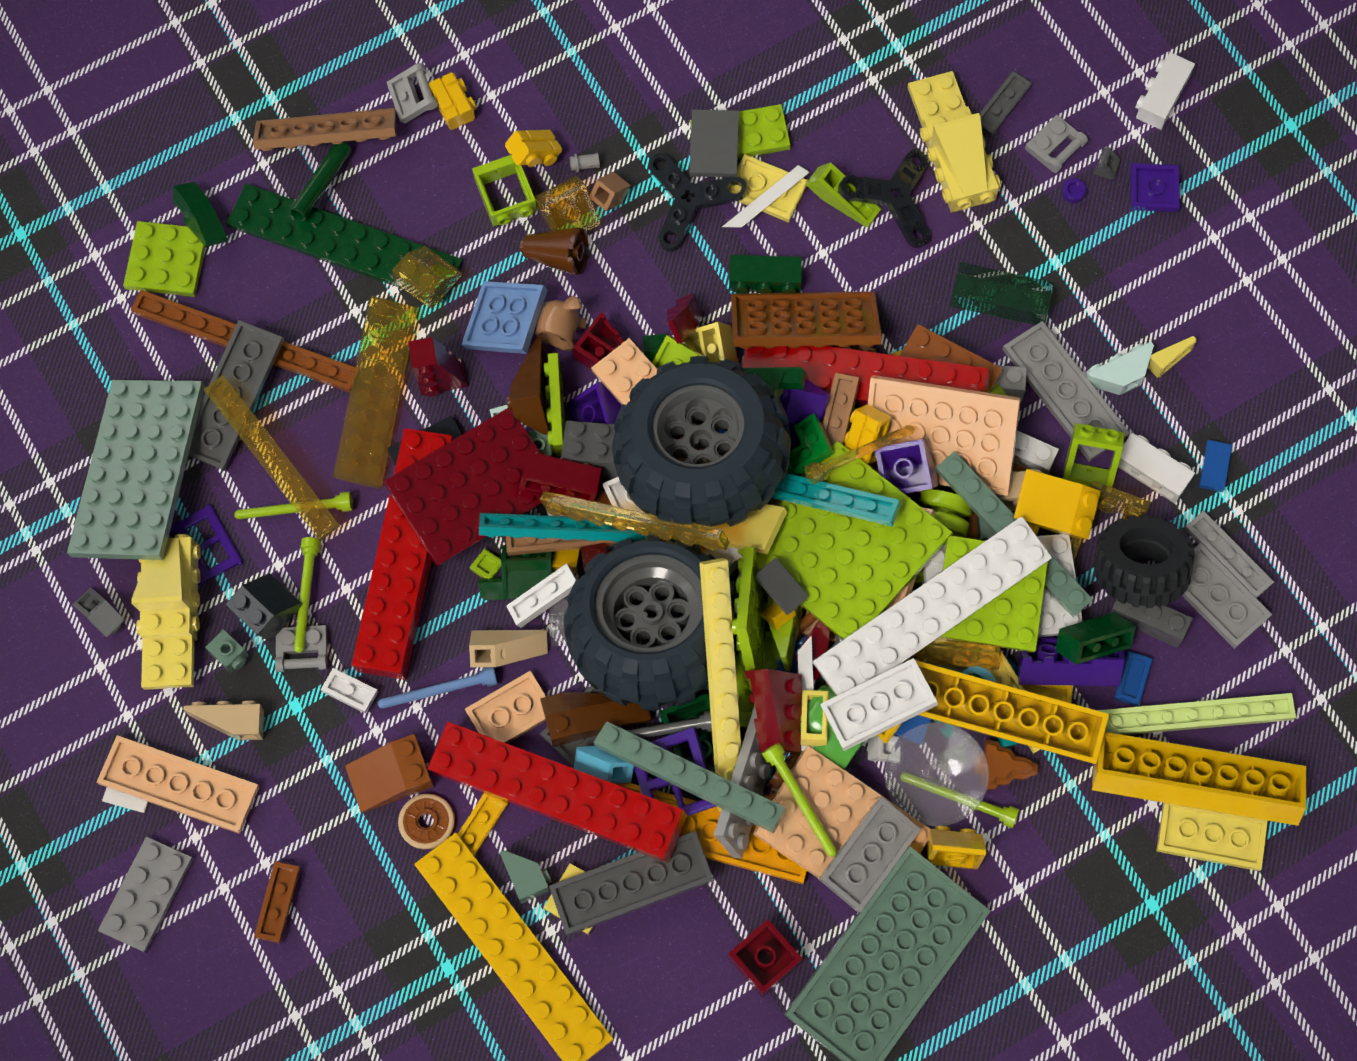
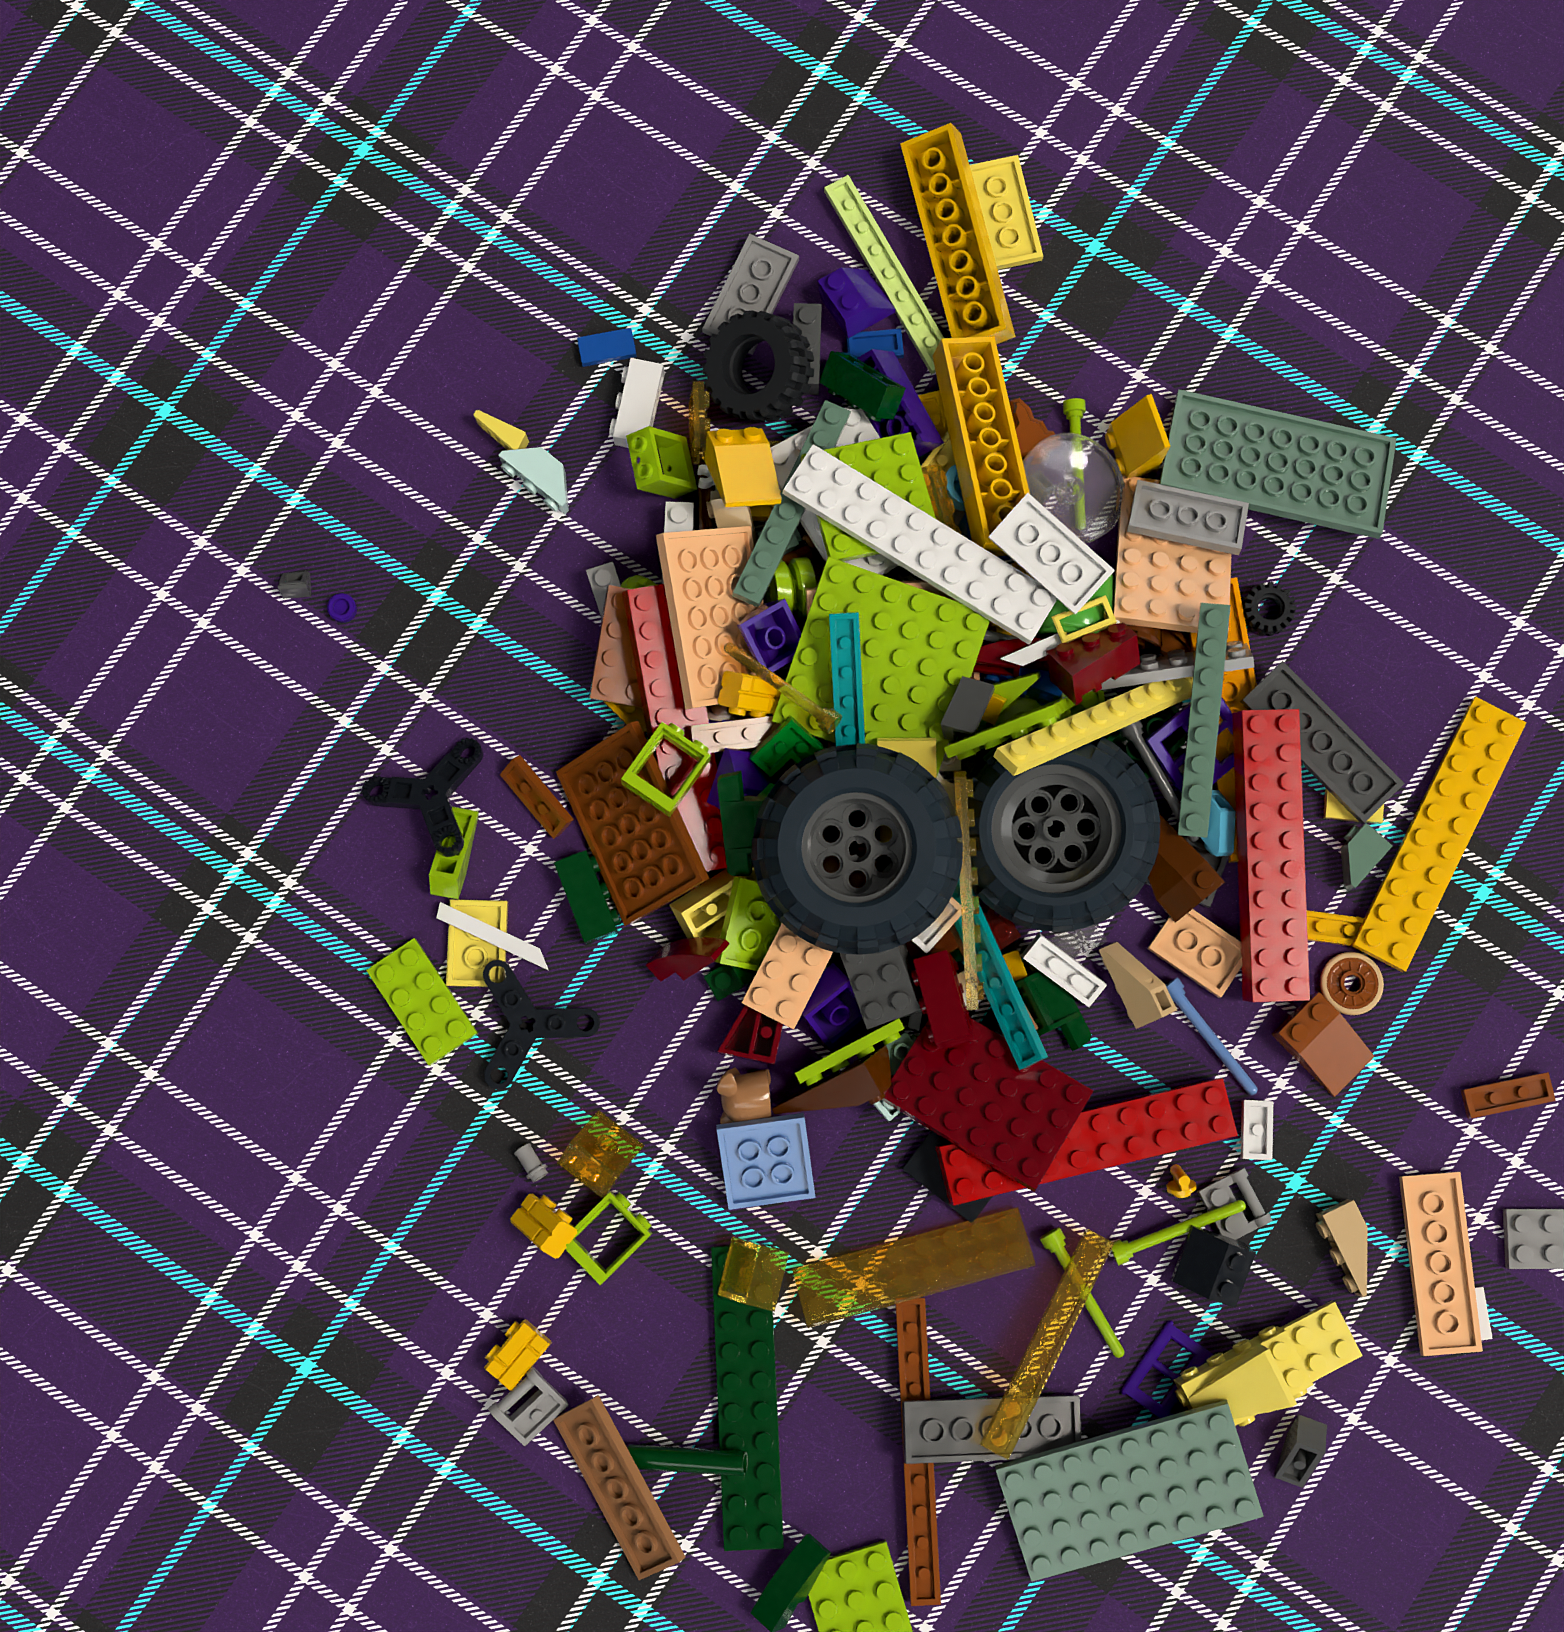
camera: 115 degrees left, 10 degrees up
sand green brick [205,629,249,673] -> none
dark red wedge [408,337,469,397] -> none
lime tile [470,548,501,579] -> none
reddish brown cone [520,227,588,275] -> none
medium nougat brick [589,172,631,211] -> none
dark grey tile [689,109,739,177] -> none
dark red brick [728,919,803,998] -> none
lime piece [762,743,837,857] -> none
light yellow wedge [908,71,1001,213] -> none
clear green slope [950,262,1054,325] -> none
dark grey tile [979,71,1032,137] -> none
light grey plate [1002,321,1130,462] -> none
light grey plate [1025,115,1088,173] -> none
dark purple plate [1130,163,1180,212] -> none
white brick [1135,52,1195,130] -> none
light grey plate [1184,510,1274,599] -> none
none -> dark orange plate [500,755,574,839]
none -> lime window [621,722,711,817]
none -> dark purple slope [818,267,896,338]
none -> yellow plate [1166,1164,1196,1198]
none -> black tyre [1242,582,1296,636]

